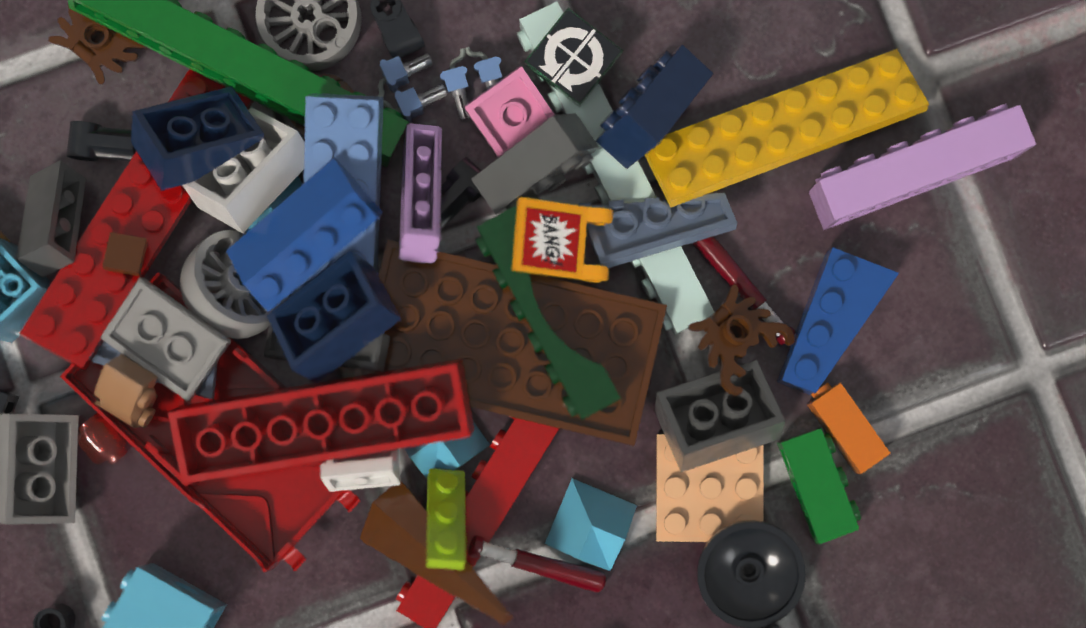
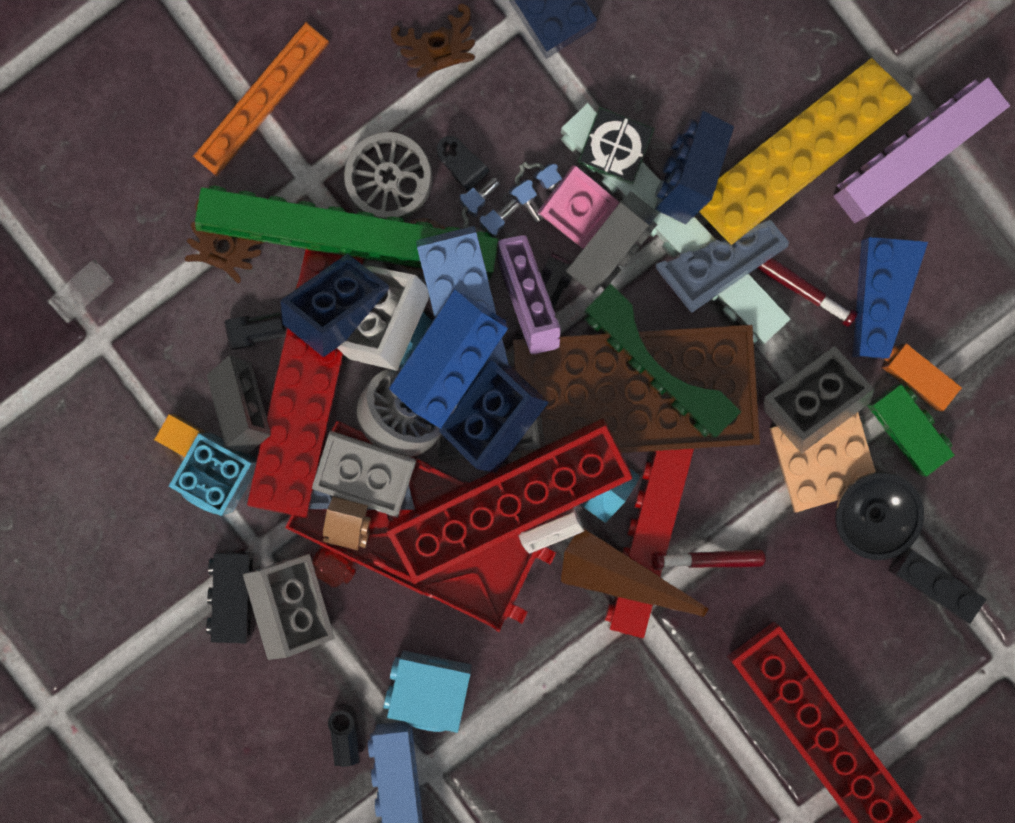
camera: 20 degrees left, 5 degrees up
reddish brown tile [102,232,148,276] -> none
lime plate [426,468,465,570] -> none
flag [512,197,613,283] -> none
medium azure slope [545,478,637,571] -> none
reddish brown animal [688,285,795,396] -> none

